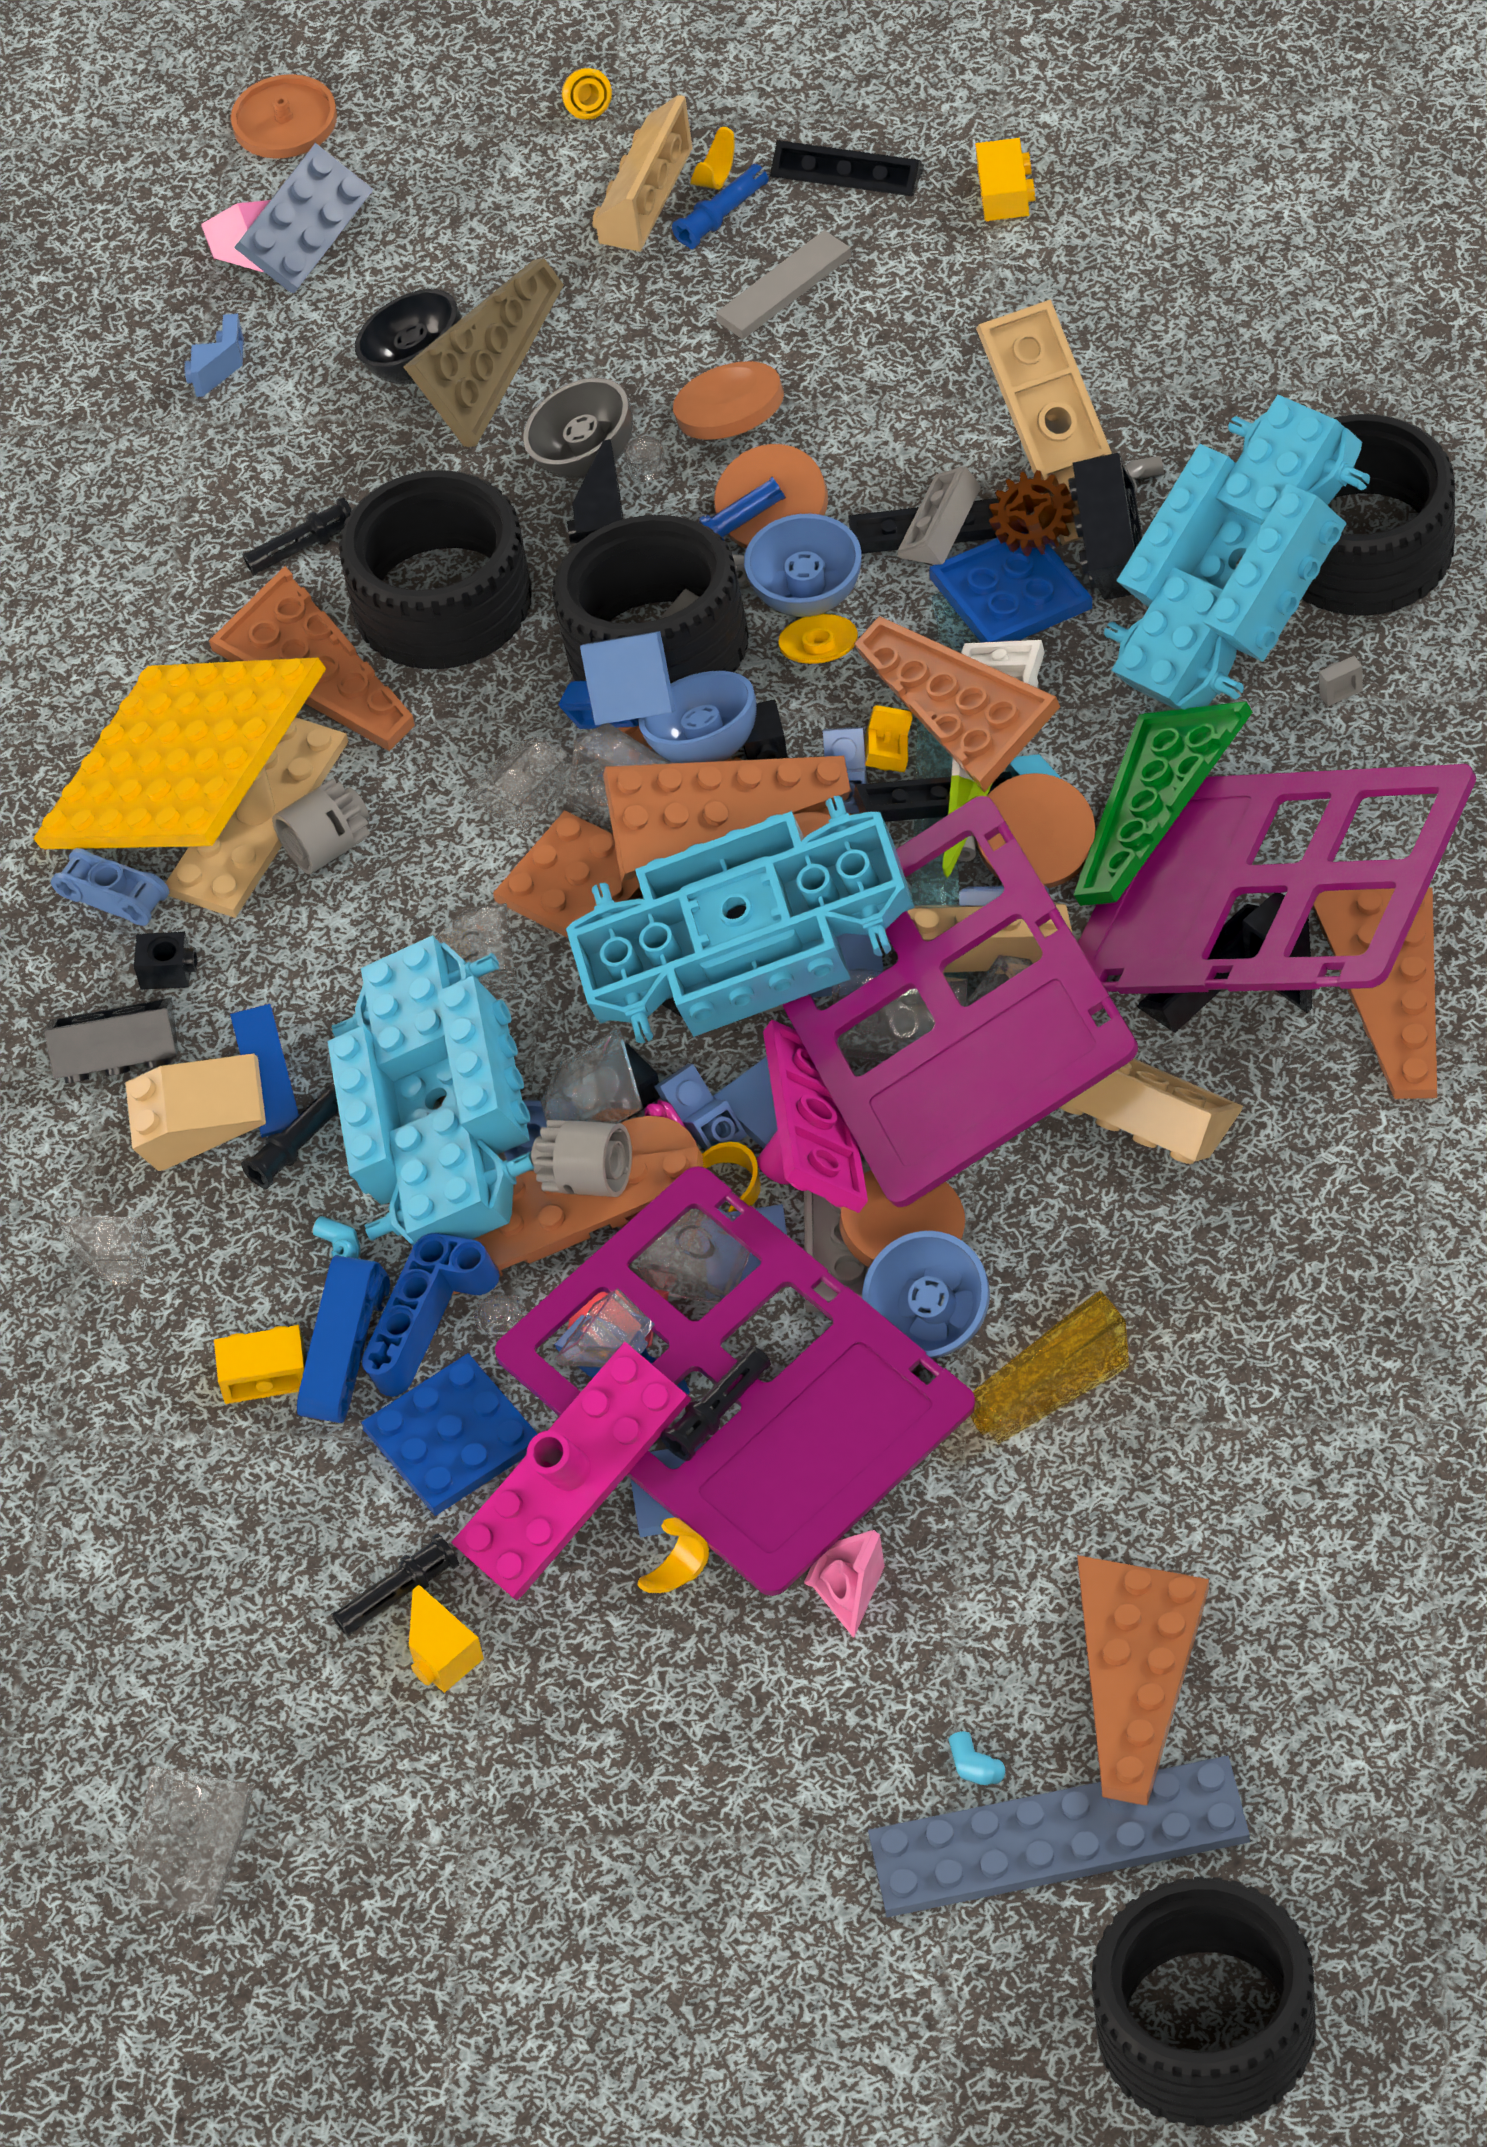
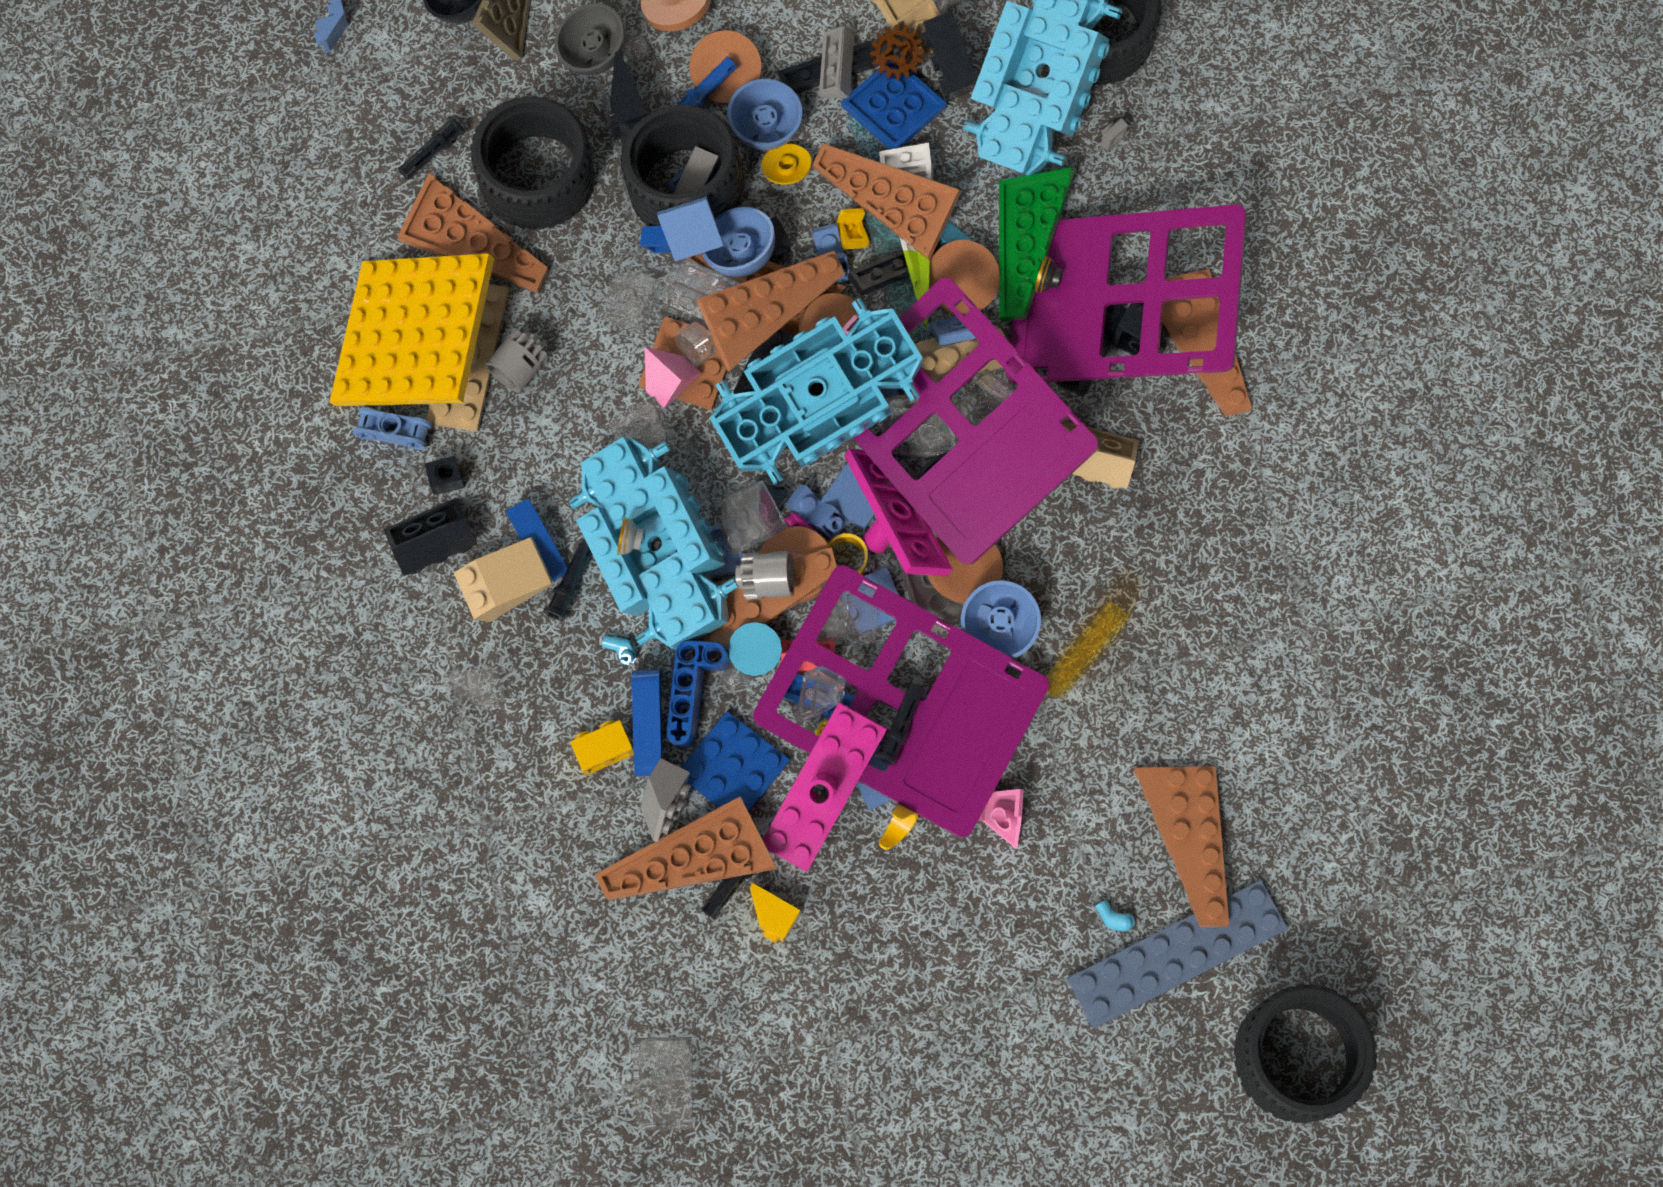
camera: 25 degrees left, 20 degrees up
none -> nougat wing [595,797,777,901]
none -> light grey piece [617,517,644,555]
none -> light grey slope [641,758,691,842]
none -> bright pink slope [644,346,701,409]
none -> clear slope [675,321,716,368]
none -> medium azure tile [728,622,782,676]
none -> pearl dark grey piece [1035,256,1063,293]

